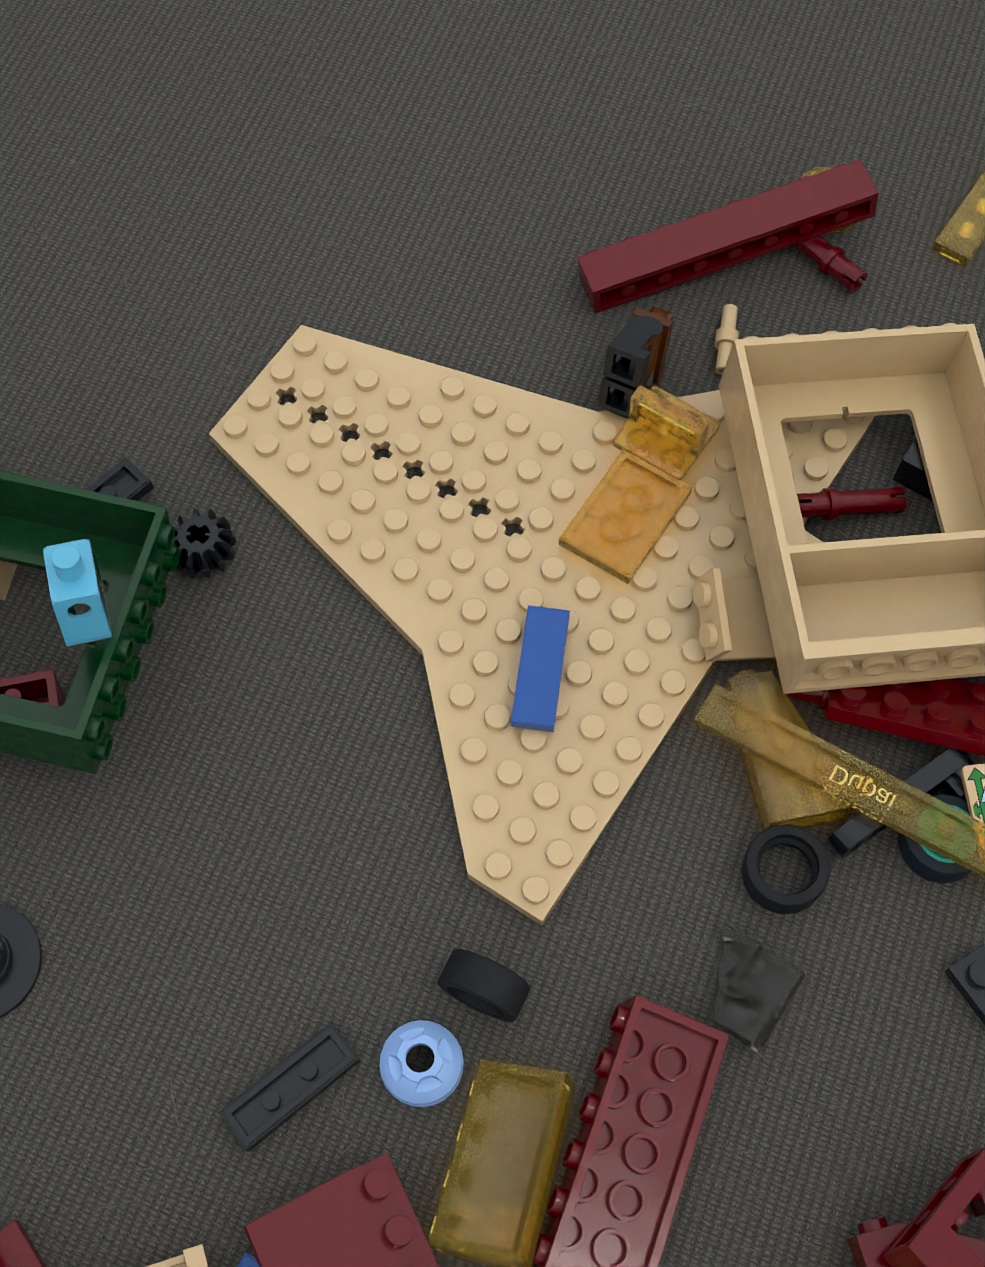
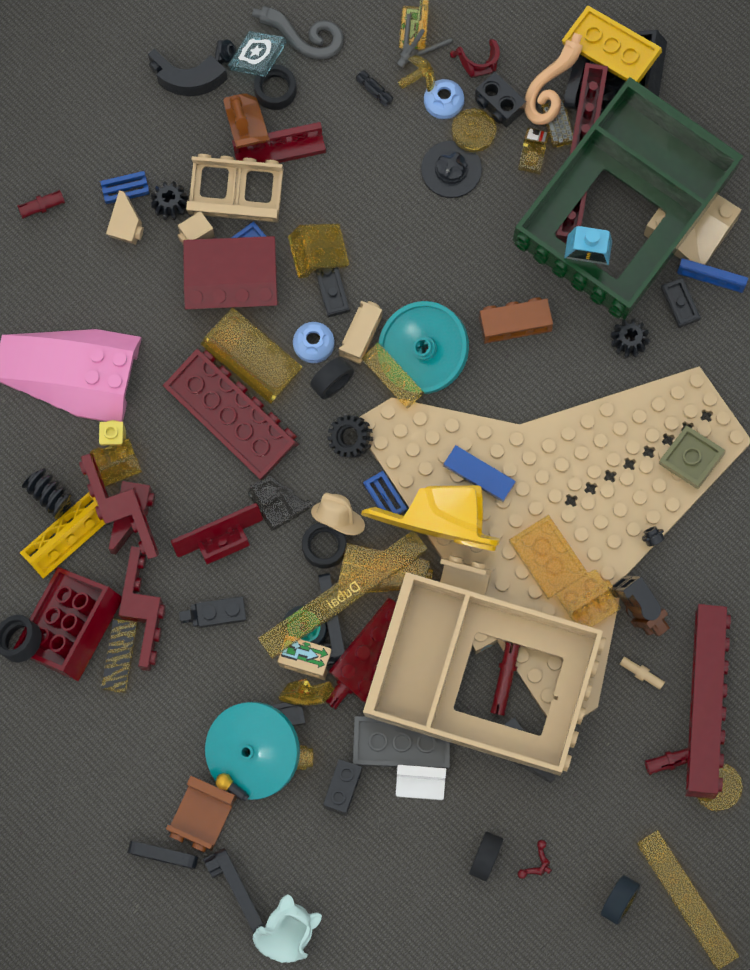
camera: 115 degrees right, 10 degrees up
none -> dark red bracket [171,503,263,564]
none -> clear yellow bracket [288,224,349,278]
none -> tan piece [311,493,365,535]
none -> black tyre [327,415,373,458]
none -> tan window [339,301,382,364]
none -> clear yellow tile [361,343,424,408]
none -> yellow piece [361,485,500,551]
none -> blue tile [363,471,407,514]
none -> teal dish [378,301,469,394]
none -> dark orange brick [479,297,553,344]
none -> black plate [642,526,665,547]
none -> olive plate [659,425,725,489]
none -> blue tile [677,258,748,293]

